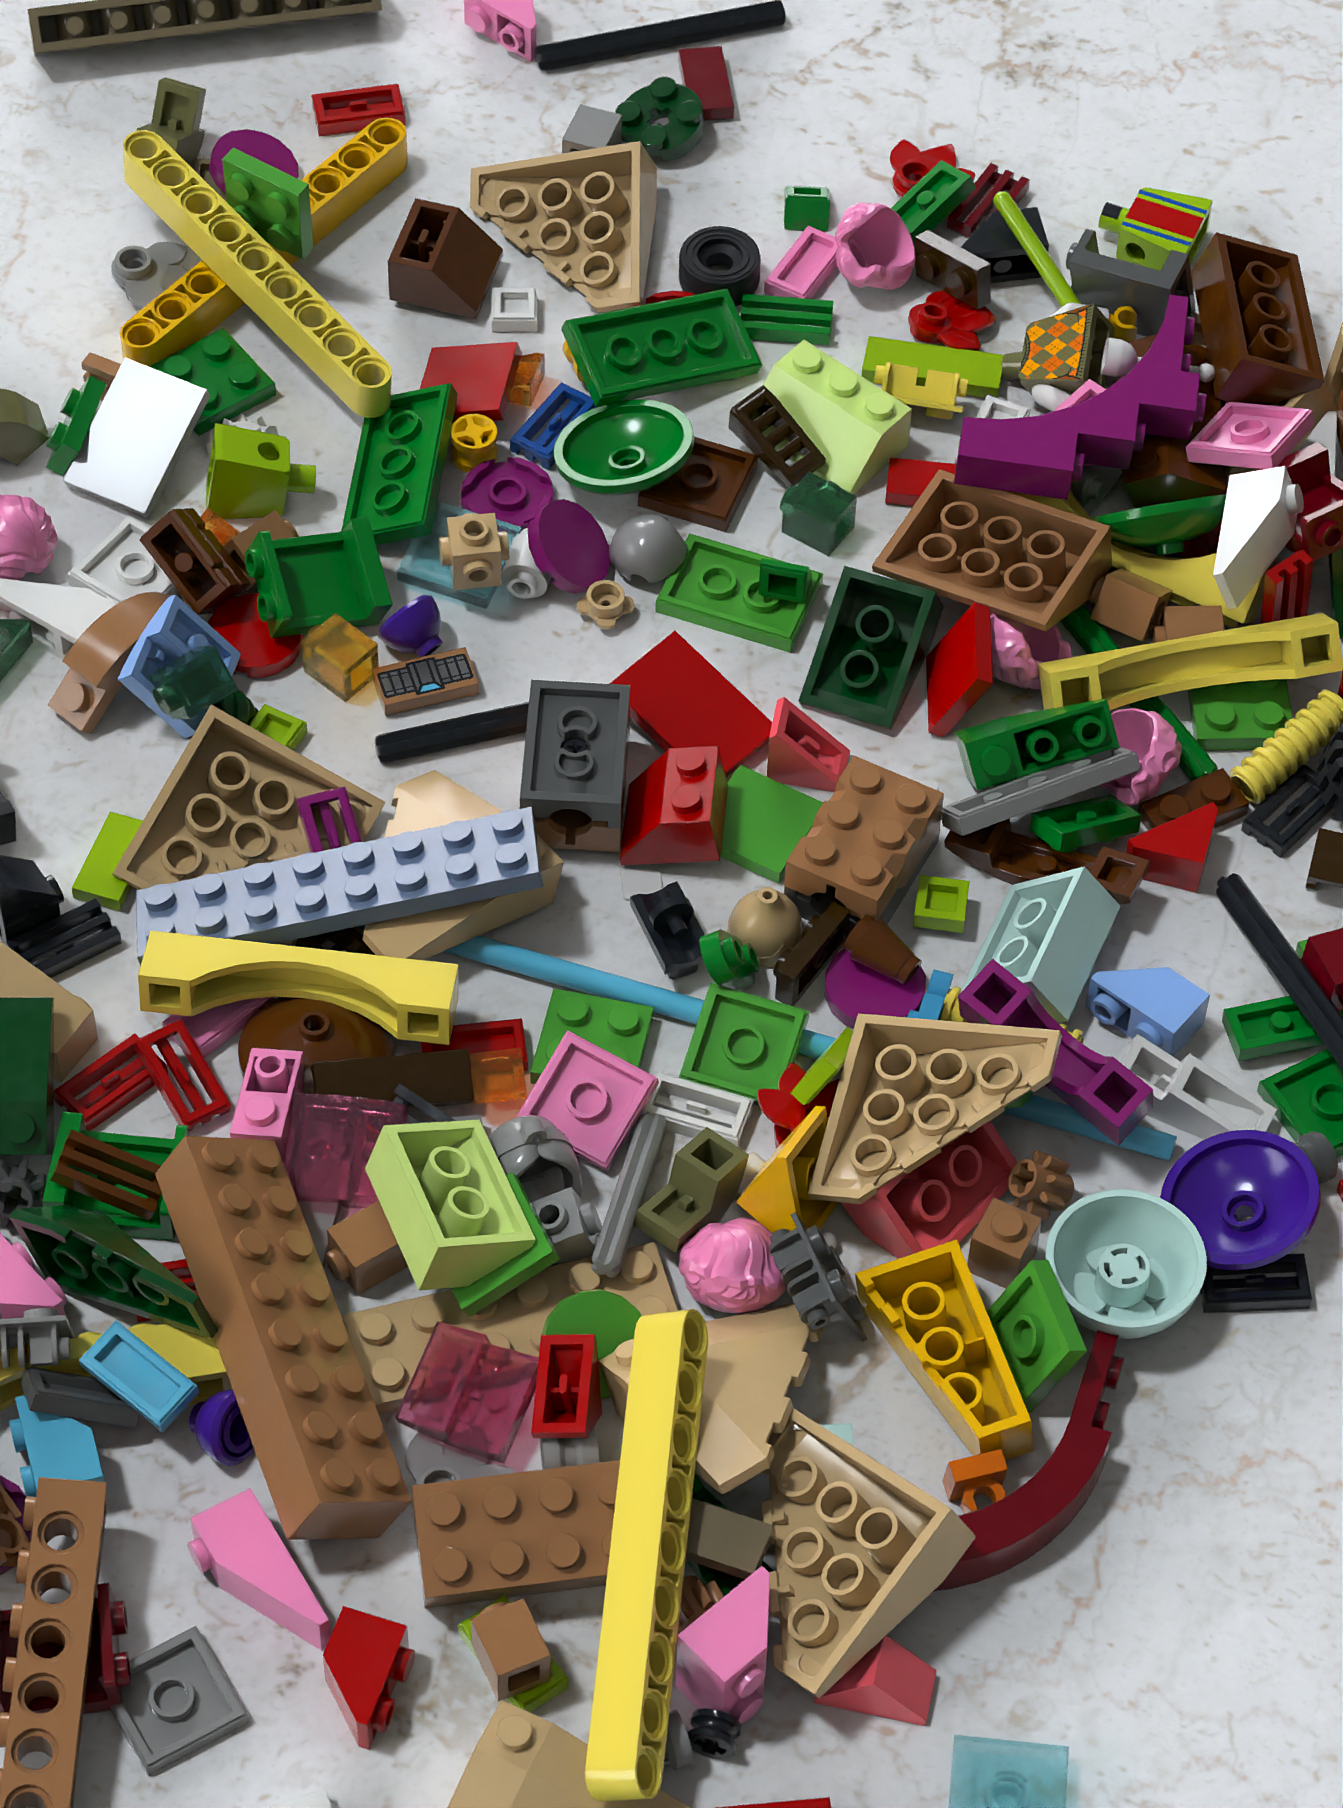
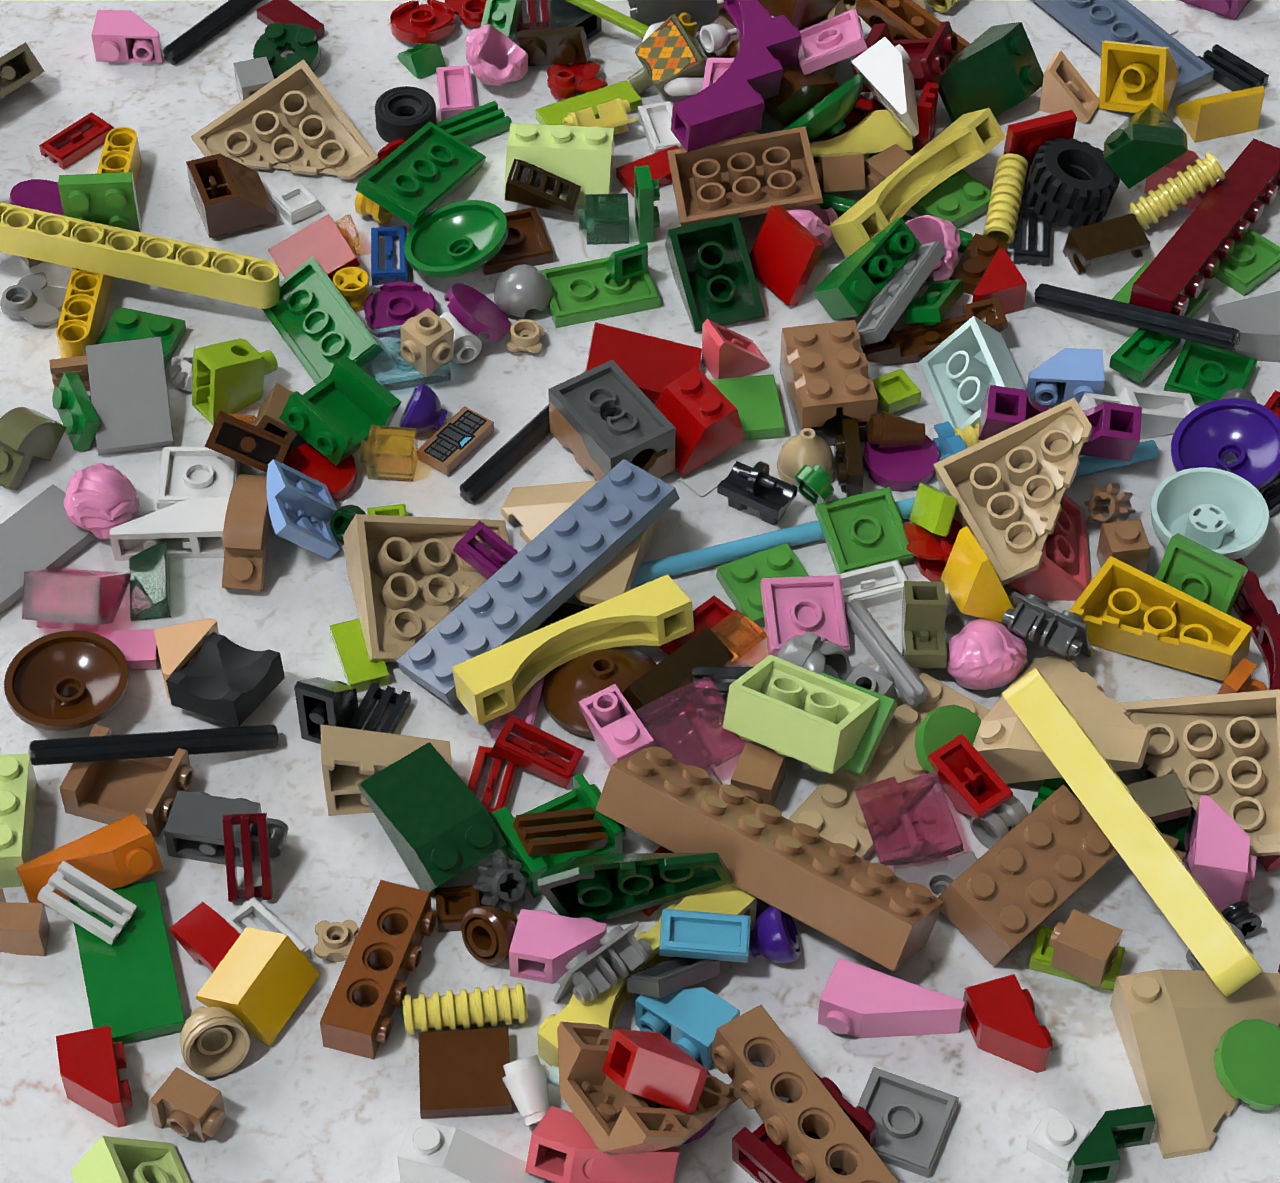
camera: 35 degrees left, 5 degrees down
clear green brick [149,646,238,719] -> none
none -> red tile [390,0,456,44]
none -> green plate [634,165,660,243]

